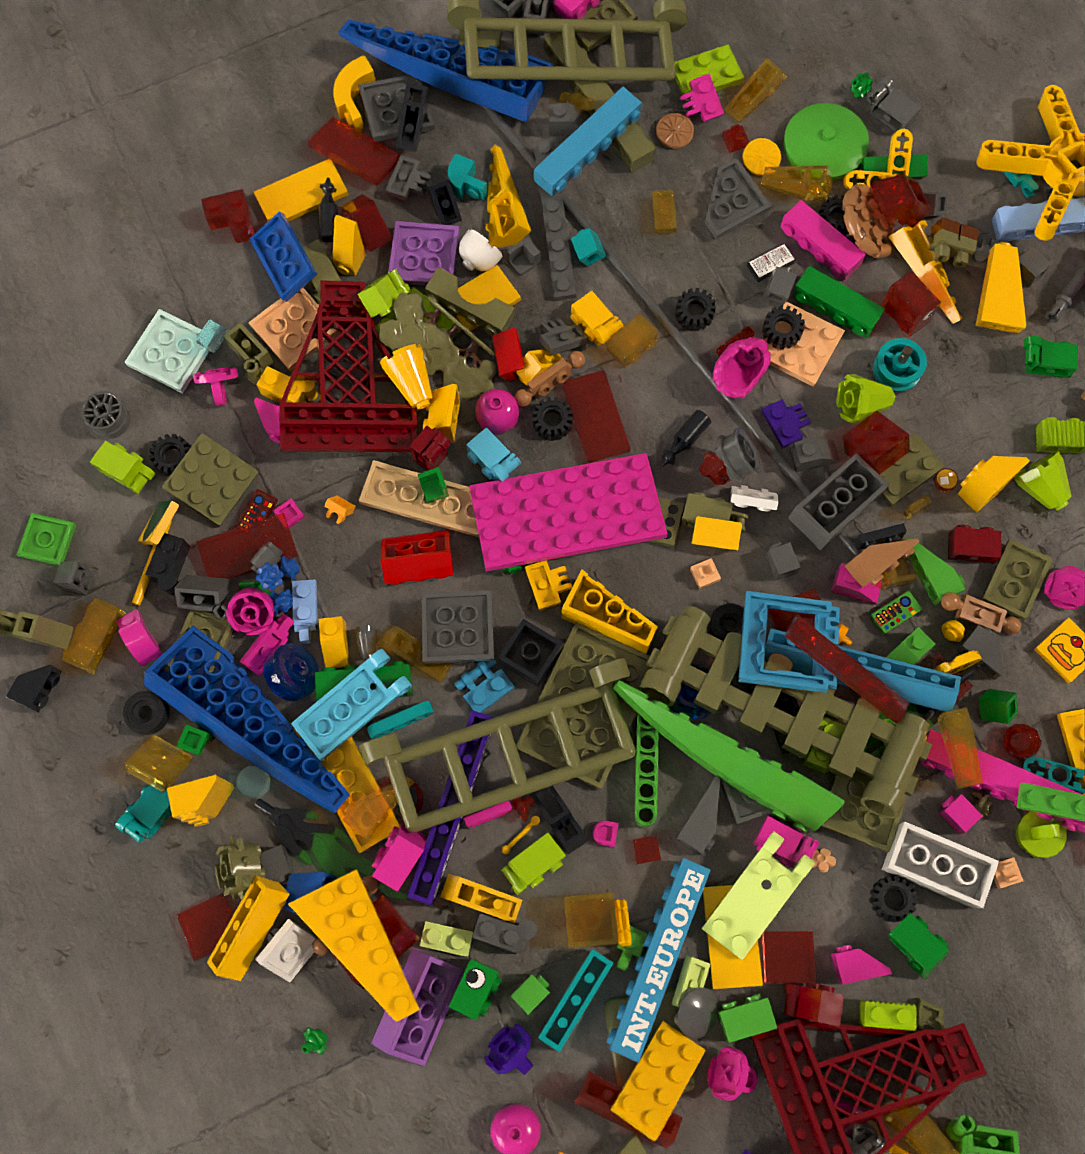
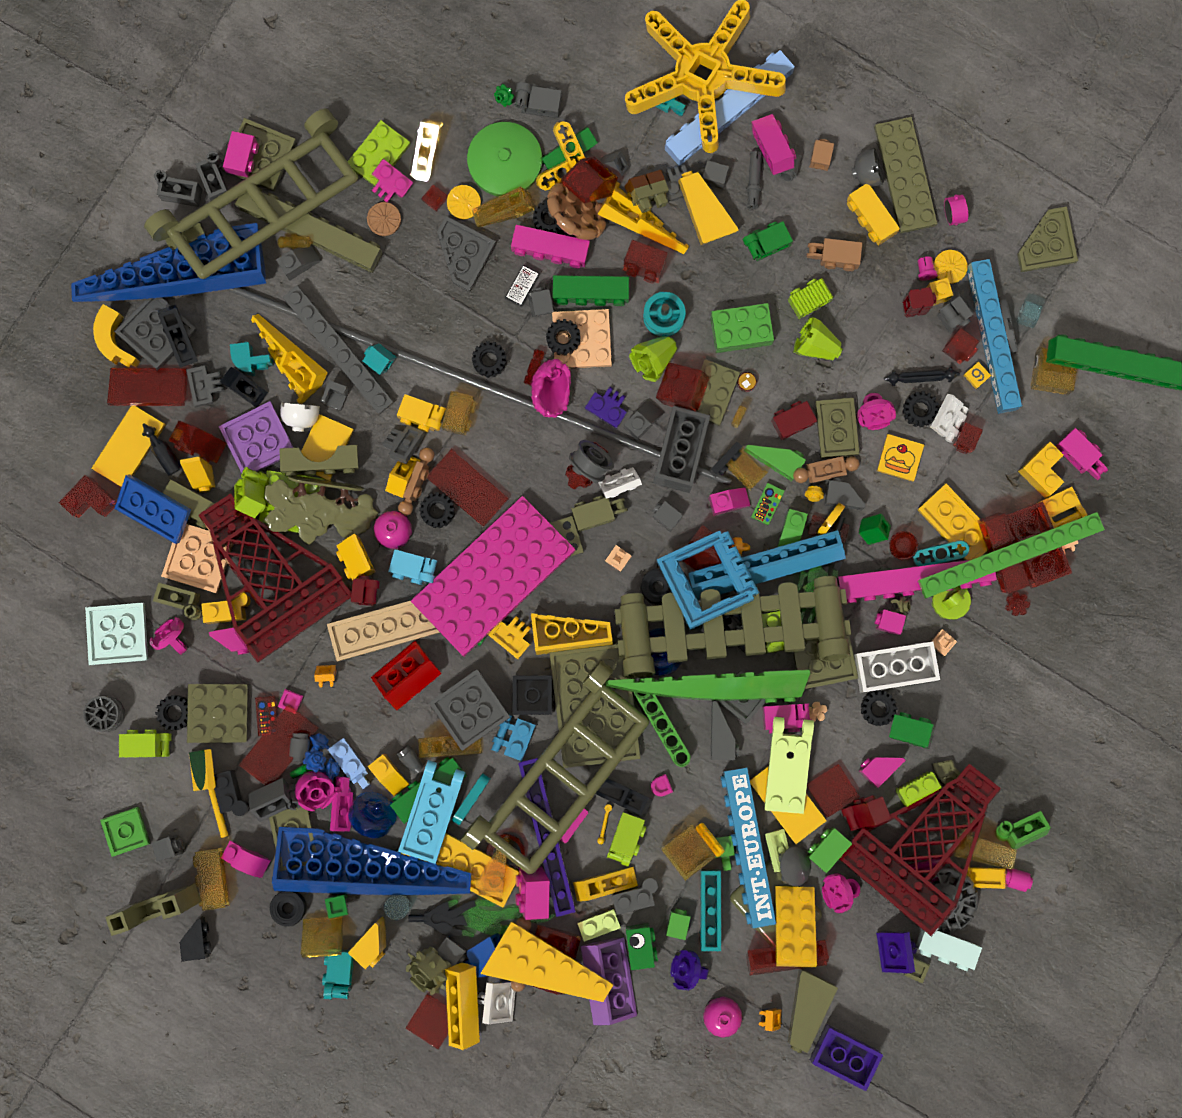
camera: 35 degrees left, 10 degrees up
clear light blue piece [196,319,228,353] -> none
green plant [301,1027,327,1055] -> none
yellow cone [380,344,433,410] -> none
green panel [418,467,449,503] -> none
red panel [492,327,525,382] -> none
clear red plant [511,795,535,822] -> none
dark azure brick [534,87,642,196] -> none
clear red tile [632,836,661,865] -> none
clear yellow plate [652,190,677,233] -> none
black wheel [661,410,711,466] -> none
yellow panel [691,516,742,551] -> none
clear red tile [785,616,909,723] -> none
medium nougat slope [844,539,920,588] -> none
clear yellow slope [937,708,983,789] -> none
yellow slope [957,456,1030,513] -> none
none -> bright green brick [710,303,774,353]

